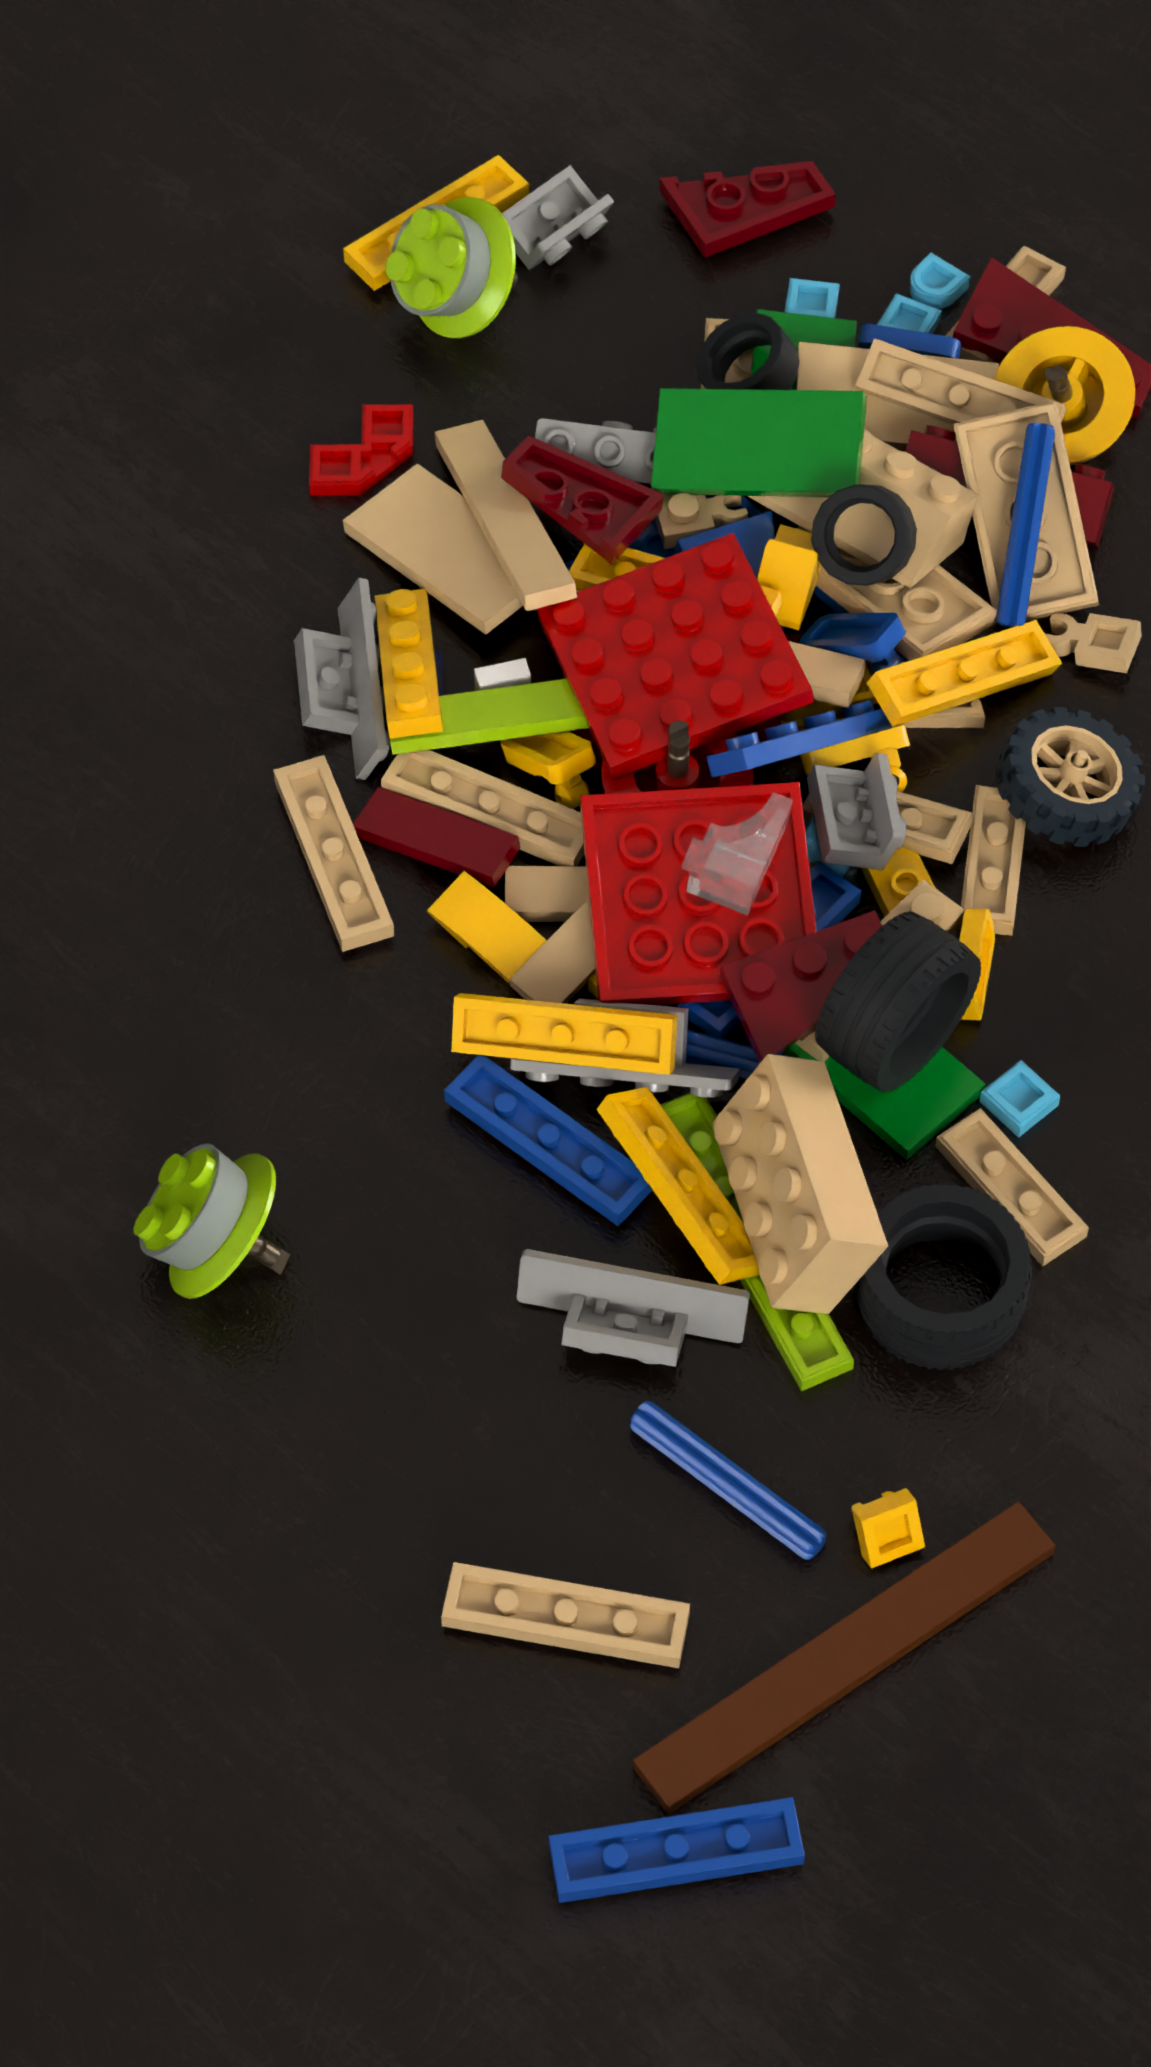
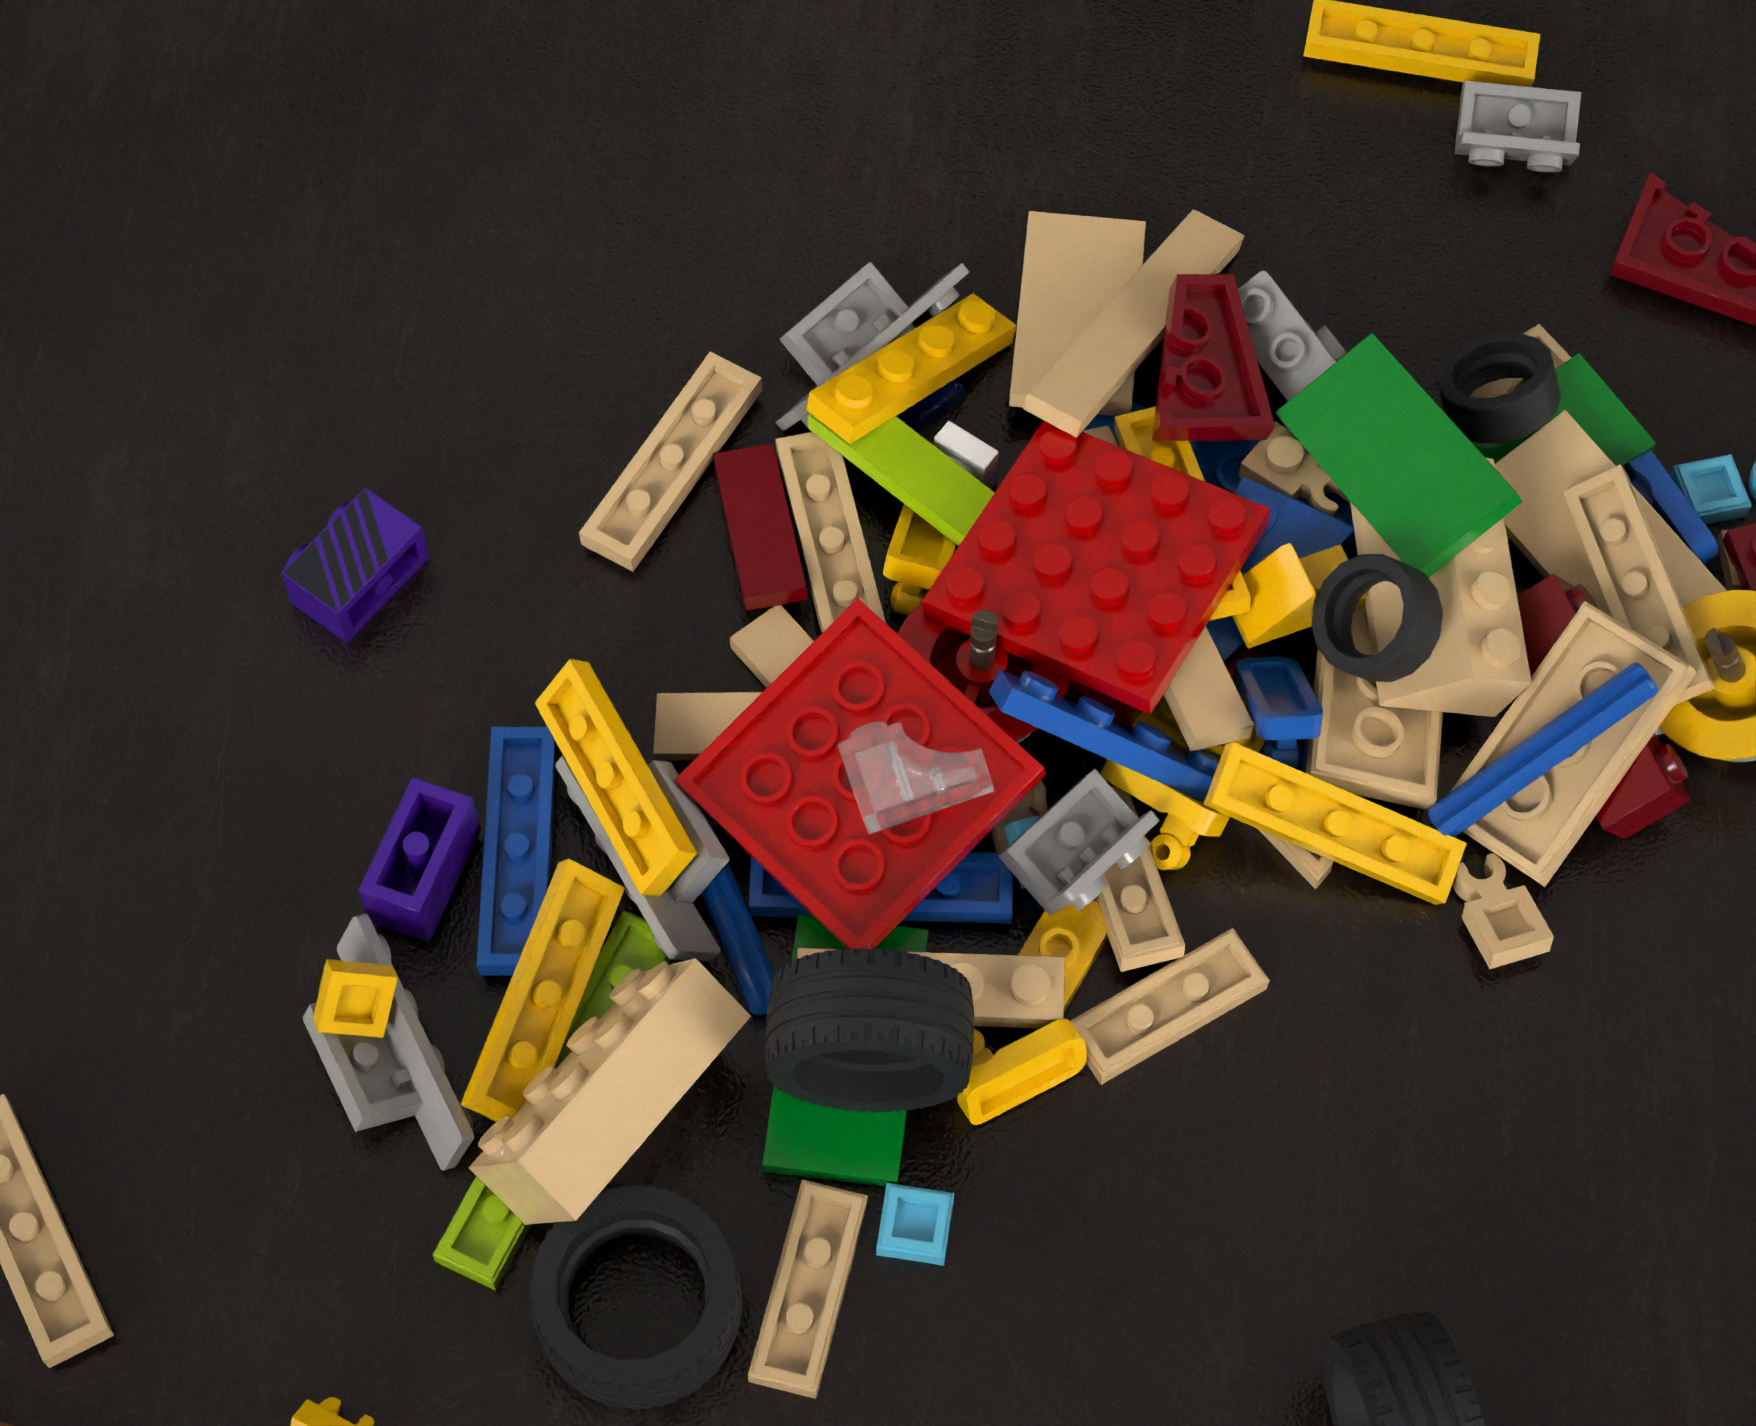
camera: 50 degrees right, 5 degrees up
lime piece [133,1144,290,1299] -> none
red tile [309,404,414,496] -> none
lime piece [386,197,518,339] -> none
yellow slope [426,871,547,983] -> none
blue axle [630,1401,827,1560] -> none
dark red wing [720,910,882,1063] -> none
medium azure tile [785,278,839,318] -> none
black wheel [995,707,1145,847] -> none
none -> dark purple brick [281,487,429,643]
none -> yellow tile [313,959,398,1038]
none -> dark purple brick [358,777,481,943]

